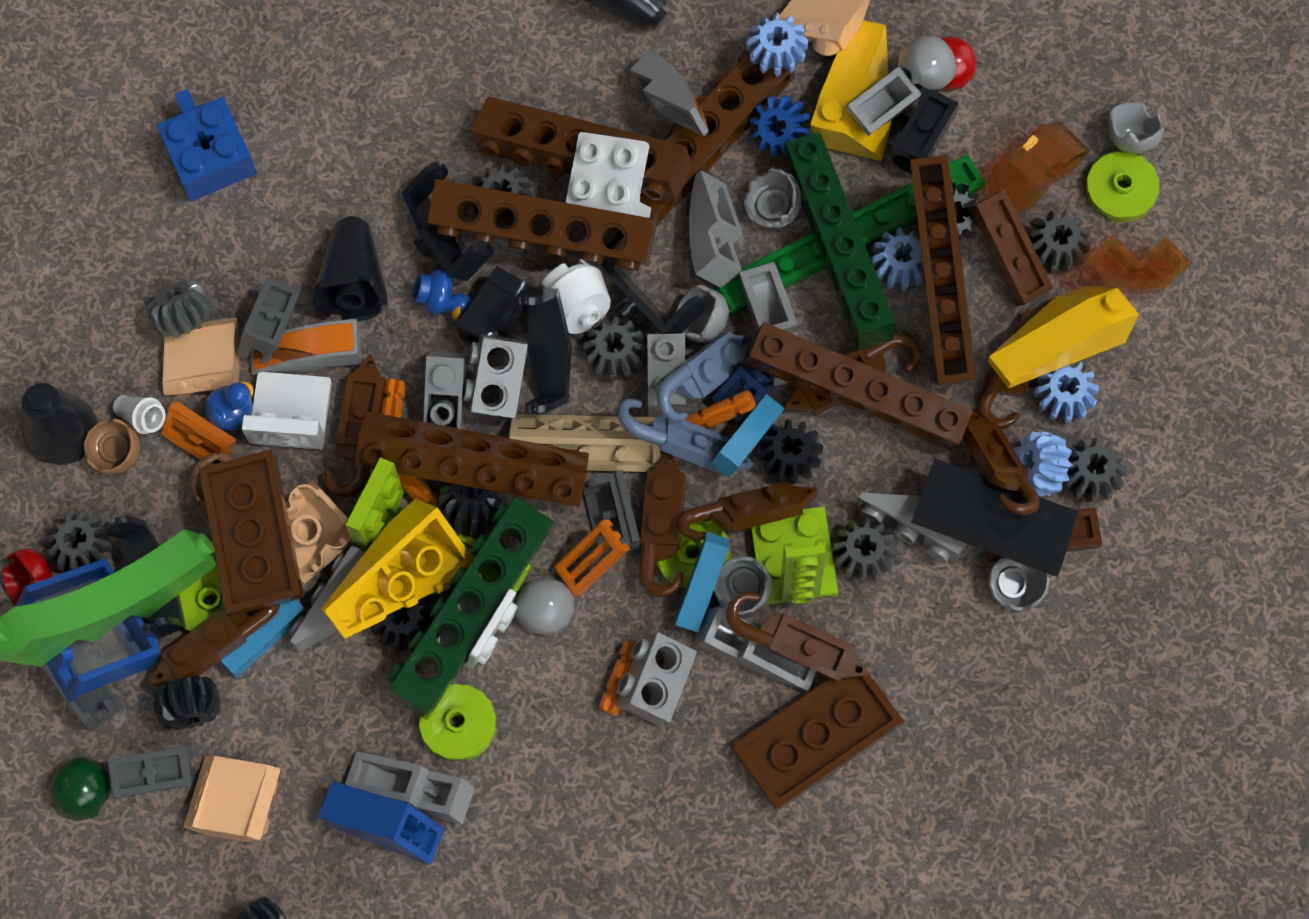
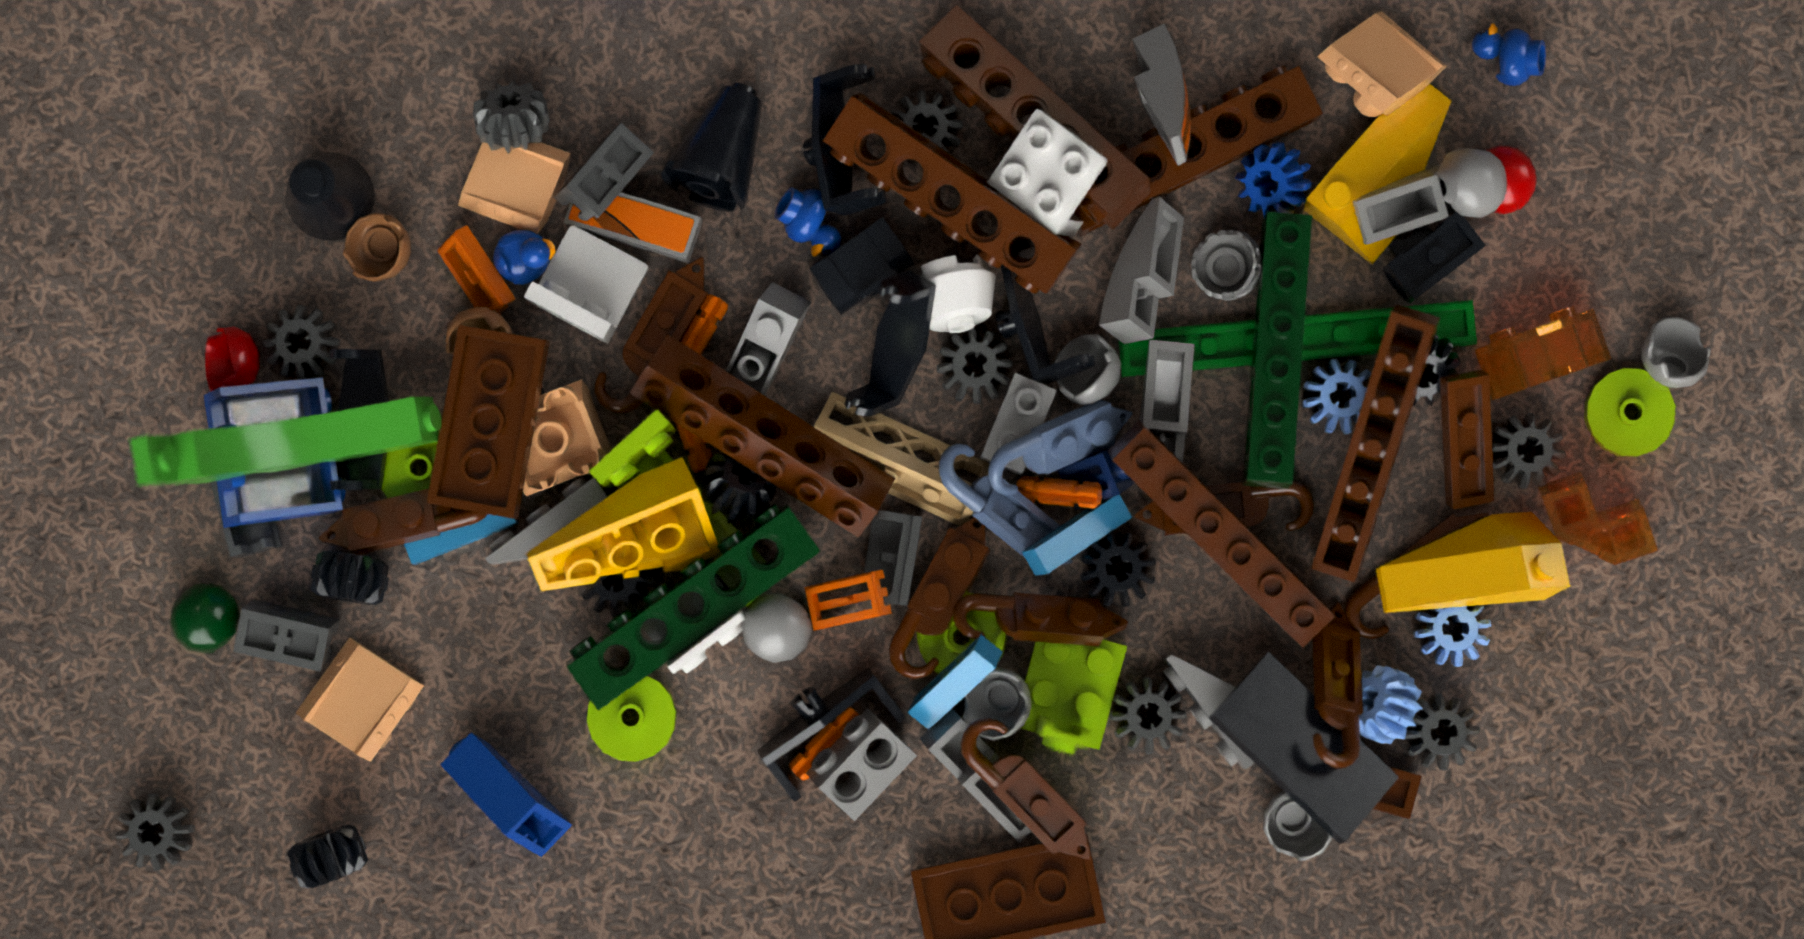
camera: 25 degrees right, 15 degrees up
white cone [113,395,166,434] -> none
light grey slope [345,751,475,824] -> none
light grey brick [463,334,528,418] -> none
light blue gear [746,12,808,77] -> none
none -> black piece [757,667,907,802]

